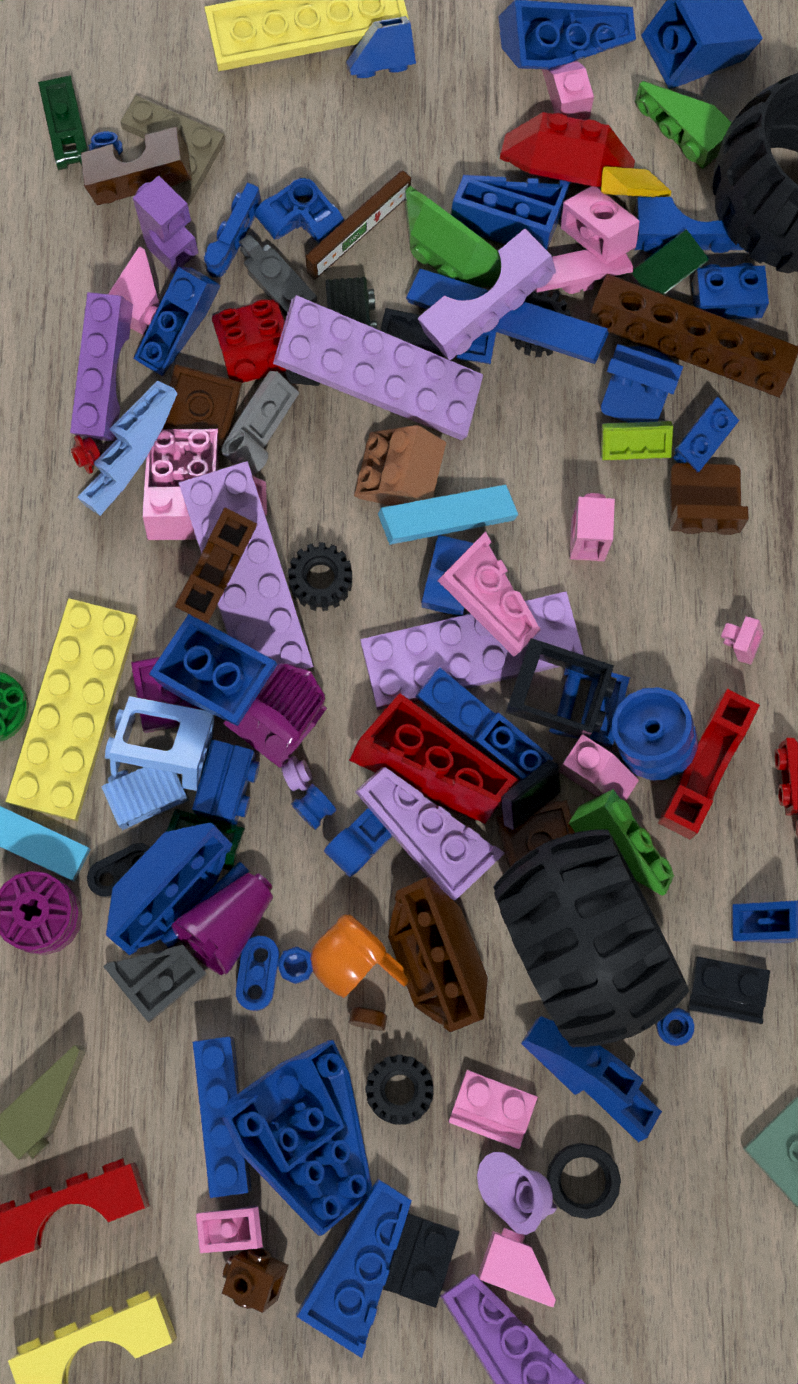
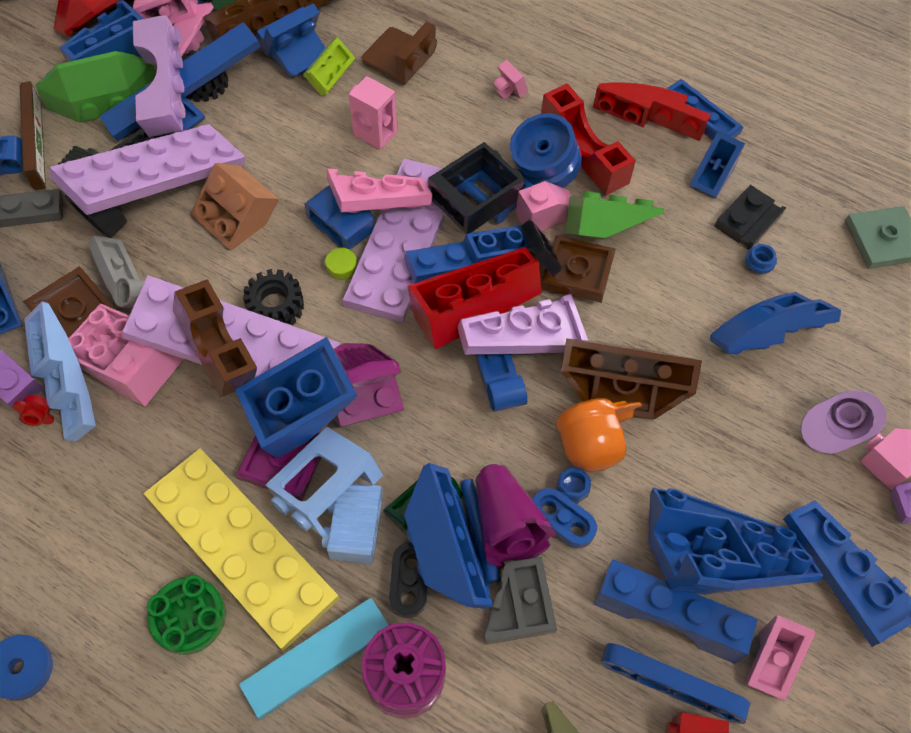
camera: 60 degrees left, 15 degrees down
blue brick [192,740,260,825] -> none
red bracket [211,299,286,383] -> none
reddish brown brick [221,1248,289,1313] -> none
lavender plate [281,756,312,791] -> none
blue wheel [291,784,337,830] -> none
reddish brown tile [348,1007,388,1031] -> none
black tyre [365,1055,434,1125] -> none
medium azure tile [378,485,518,545] -> none
black plate [383,1213,460,1308] -> none
bright pink plate [448,1070,538,1150] -> none
black tyre [493,829,689,1047] -> none
black tyre [546,1143,621,1219] -> none
blue hinge [673,397,739,472] -> none
none -> lime tile [325,248,357,280]
none -> blue beam [601,643,751,724]

